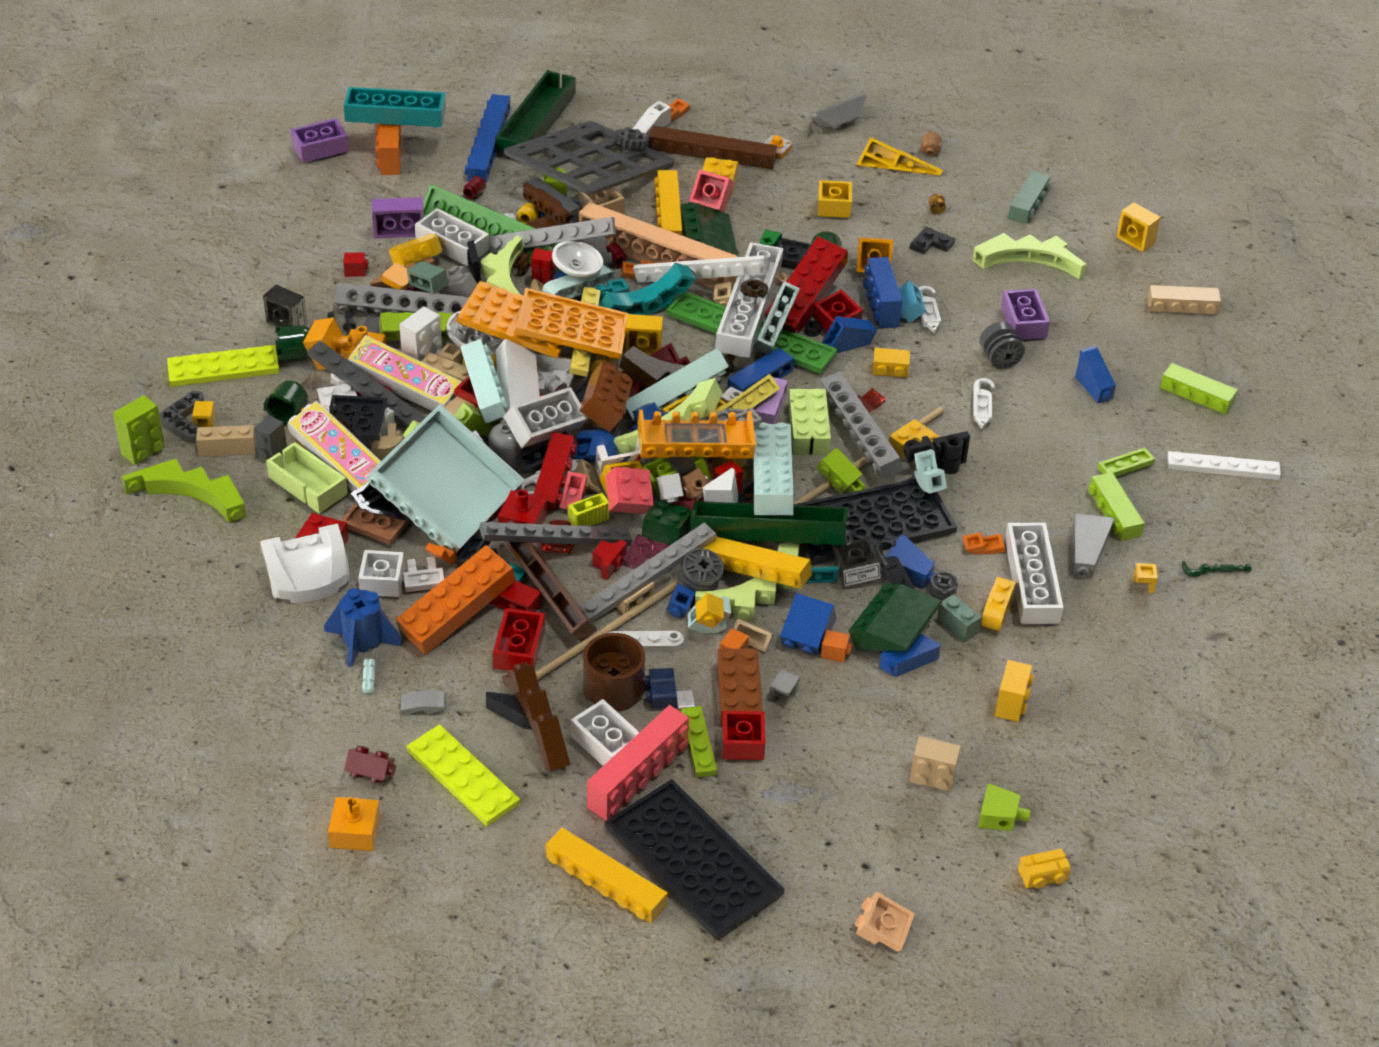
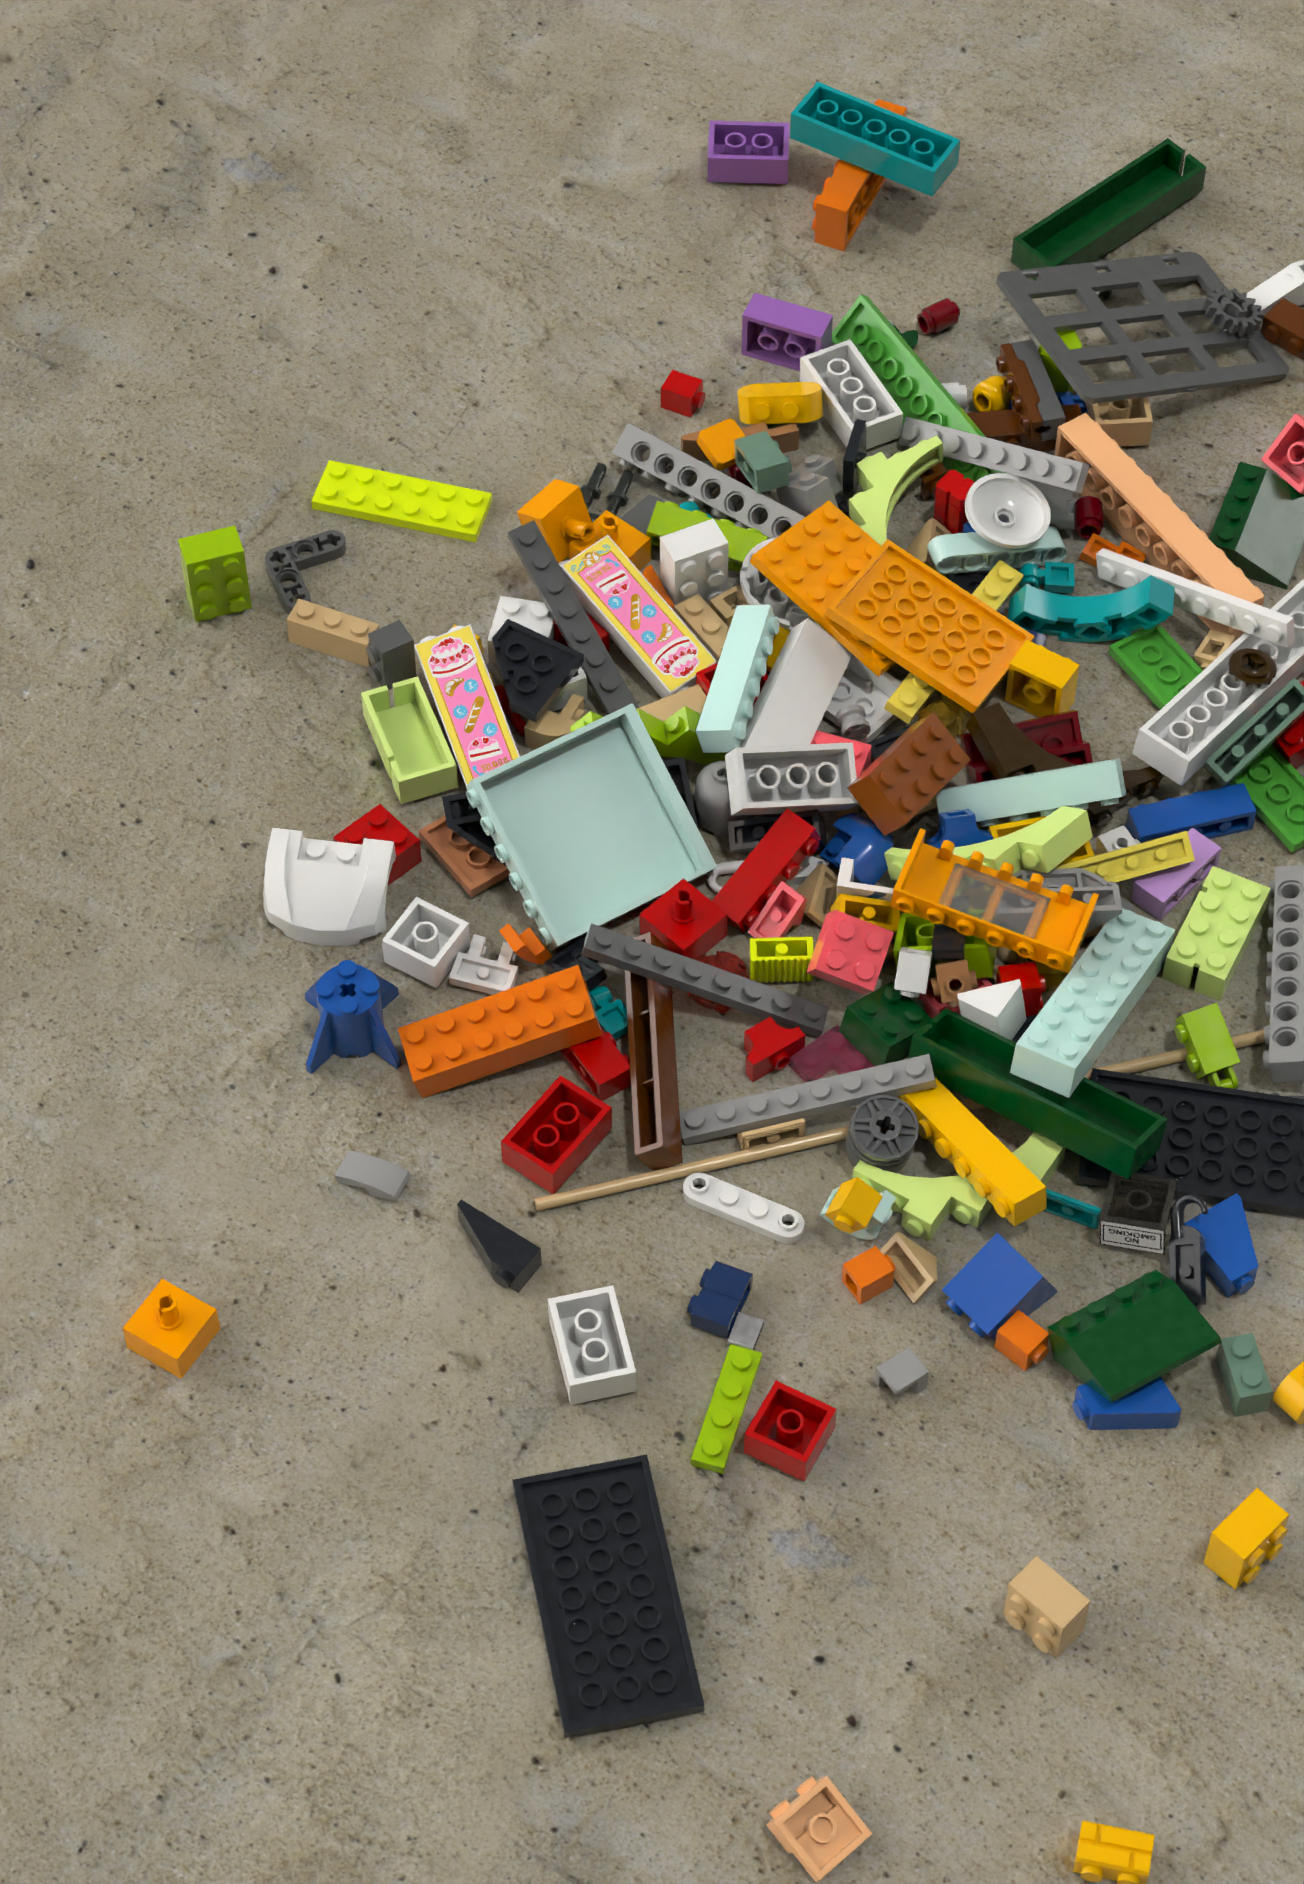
camera: 30 degrees right, 10 degrees up
lime arch [121,458,246,523] -> none
yellow brick [192,401,216,427] -> none
clear smoke brick [263,284,307,326] -> none
dark green cylinder [263,381,308,426] -> none
dark green cylinder [275,325,310,362] -> none
dark red brick [344,745,396,783] -> none
light aqua axle [362,659,375,694] -> none
neon yellow plate [406,724,520,827] -> none
blue brick [464,94,511,183] -> none
reddish brown arch [502,662,571,771] -> none
yellow brick [546,827,668,923] -> none
reddish brown brick [583,633,645,712] -> none
coral brick [587,705,690,820] -> none
yellow brick [654,170,682,236] -> none
blue brick [666,584,696,618] -> none
dark orange brick [717,649,763,727] -> none
dark grey wheel [929,571,958,601] -> none
lime torso [978,783,1031,831] -> none

